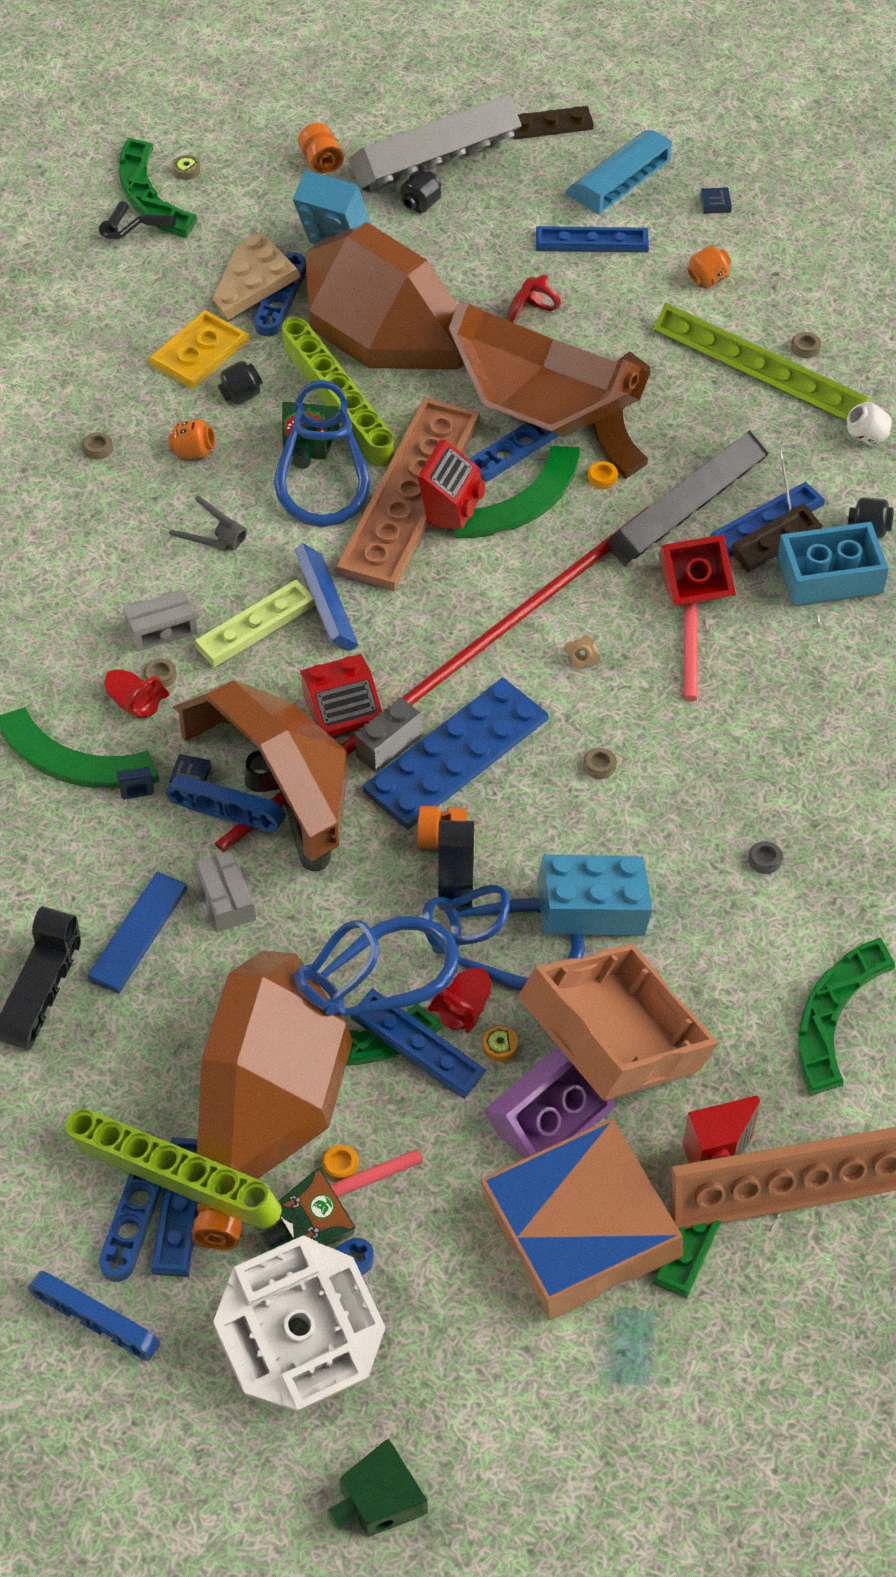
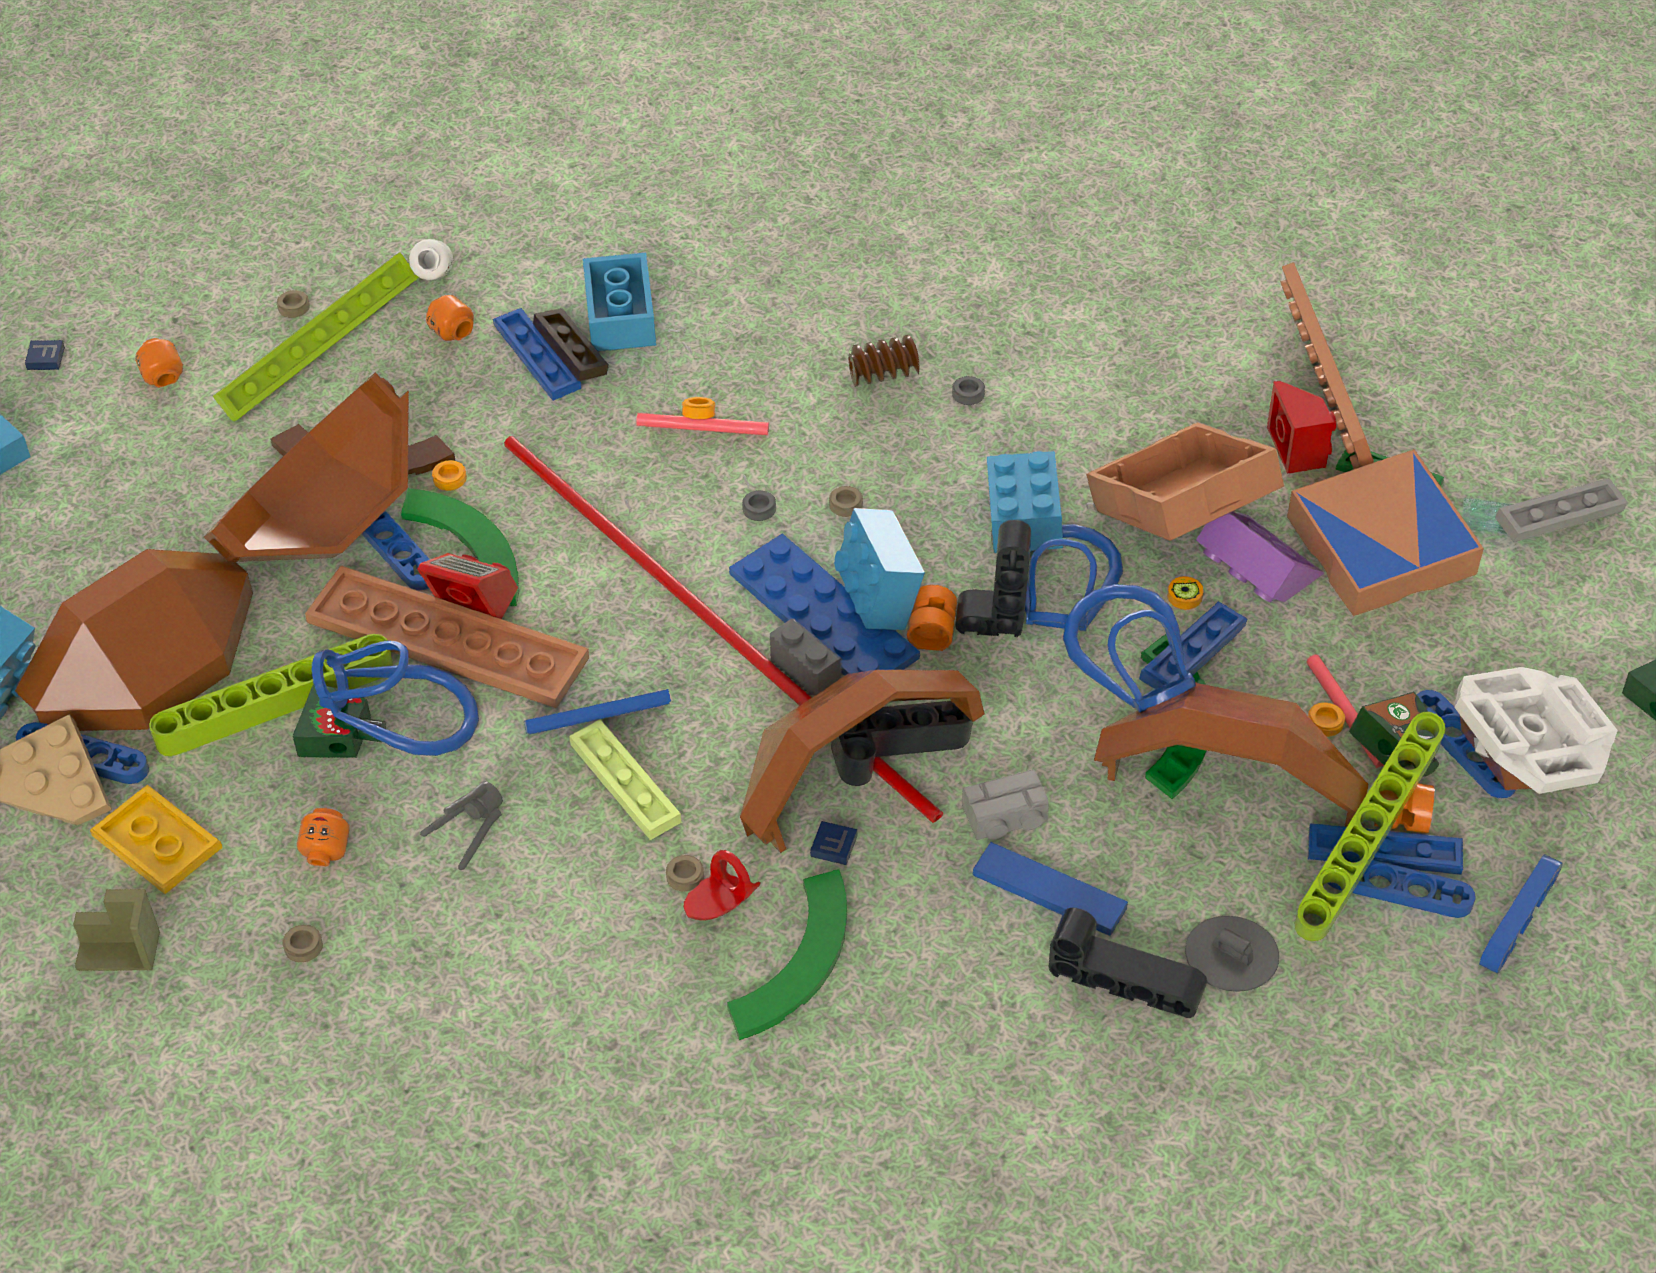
camera: 85 degrees left, 5 degrees down
dark blue tile [117,766,154,800] -> none
light grey brick [123,590,197,651] -> none
blue beam [166,775,286,832] -> none
black head [217,361,263,404] -> none
slope [300,654,383,736] -> none
red piece [428,968,491,1033] -> none
red piece [508,275,561,323] -> none
blue tile [536,226,649,253] -> none
tan plate [564,635,601,670] -> none
beam [605,430,769,567] -> none
red slope [658,534,736,607] -> none
light grey piece [780,442,797,511] -> none
green tile [798,937,895,1096] -> none
black head [848,497,894,539] -> none
none -> olive panel [73,889,160,971]
none -> orange head [426,295,474,341]
none -> light orange tile [682,397,715,419]
none -> dark grey tile [742,490,776,521]
none -> dark azure brick [834,508,925,630]
none -> reddish brown piece [848,335,920,387]
none -> dark grey shield [1185,916,1279,992]
none -> light grey plate [1495,478,1628,543]

